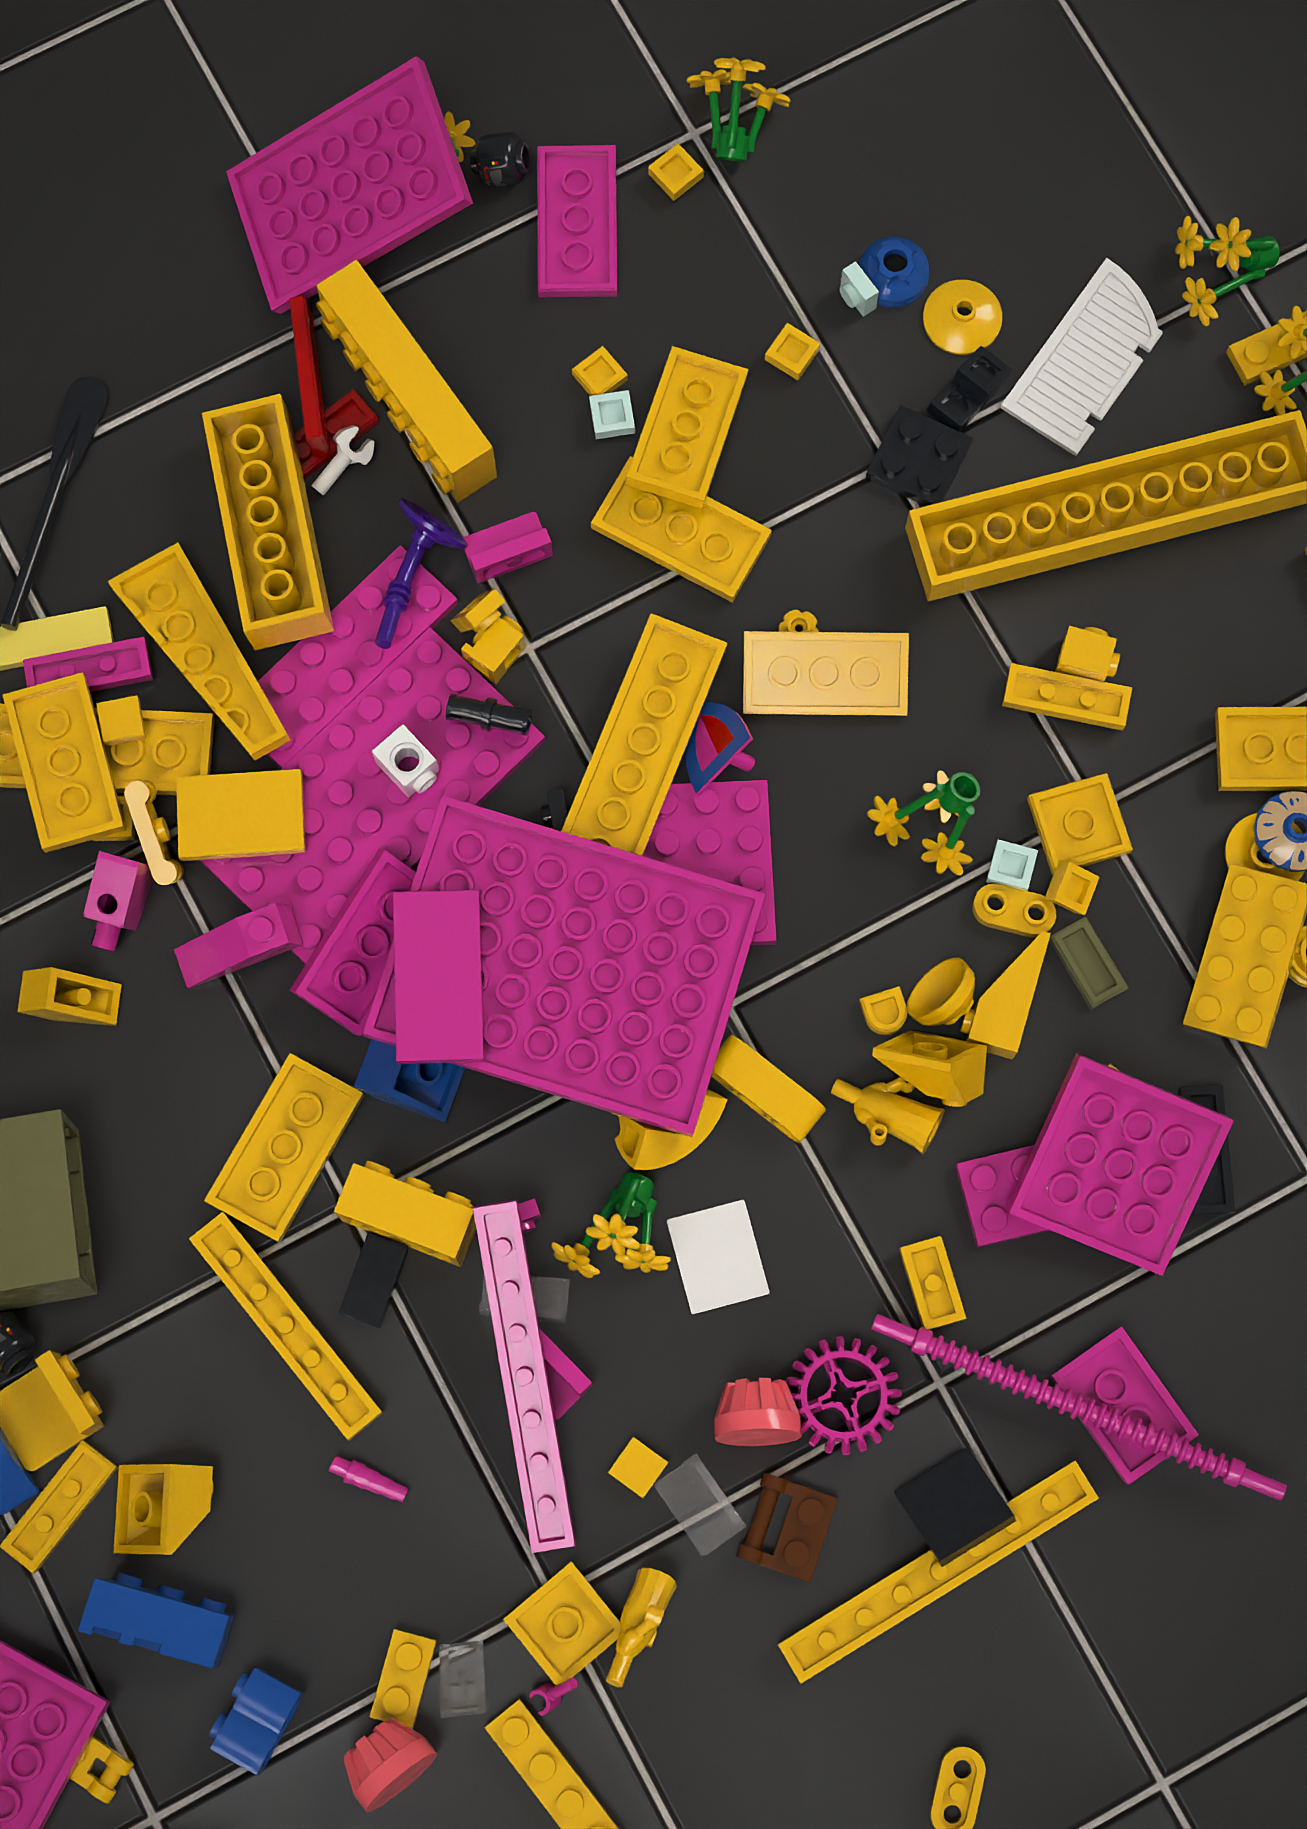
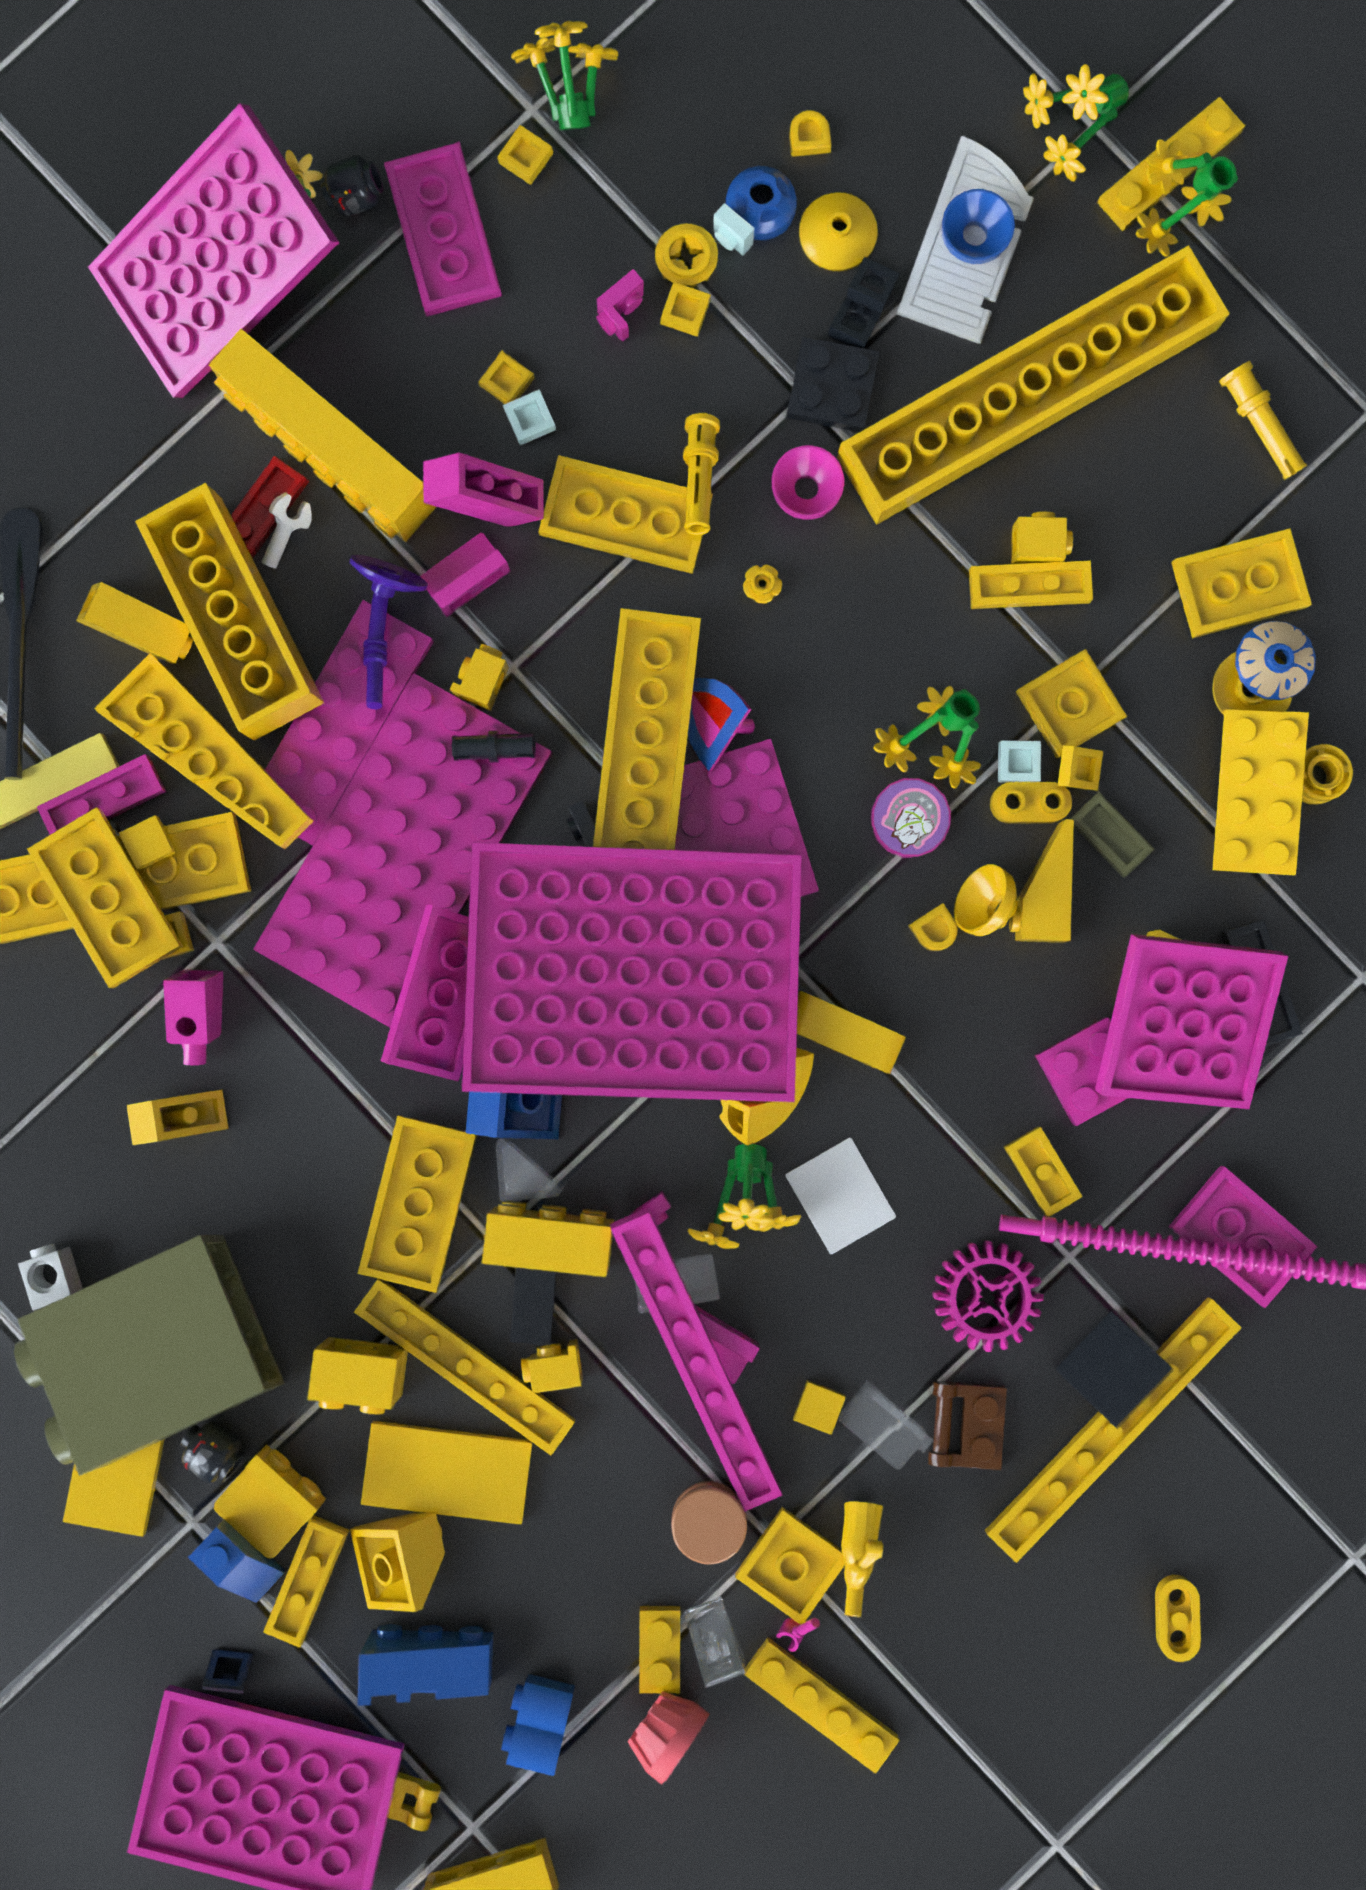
camera: 15 degrees left, 10 degrees up
yellow plate [124,780,184,885] -> none
dark pink slope [174,903,303,989] -> none
yellow tile [176,769,306,861] -> none
red tile [289,296,329,458] -> none
dark pink animal [329,1455,408,1503] -> none
white brick [372,724,439,798] -> none
dark pink tile [393,890,484,1064] -> none
yellow plate [450,589,505,633] -> none
yellow plate [625,346,749,509] -> none
coral piece [714,1378,802,1446] -> none
yellow tile [743,631,909,716] -> none
yellow piece [831,1077,945,1154] -> none
yellow slope [872,1030,987,1107] -> none
none -> yellow slope [76,582,193,663]
none -> yellow brick [308,1337,408,1414]
none -> yellow tile [361,1421,533,1525]
none -> dark pink brick [423,453,544,527]
none -> clear slope [496,1138,565,1201]
none -> yellow brick [521,1339,583,1393]
none -> dark pink bracket [596,269,644,342]
none -> yellow gear [655,224,718,289]
none -> nougat head [671,1481,747,1564]
none -> yellow pin [683,413,720,535]
none -> dark pink piece [771,445,844,520]
none -> yellow tile [790,110,832,157]
none -> tile [871,778,951,858]
none -> blue piece [941,189,1015,264]

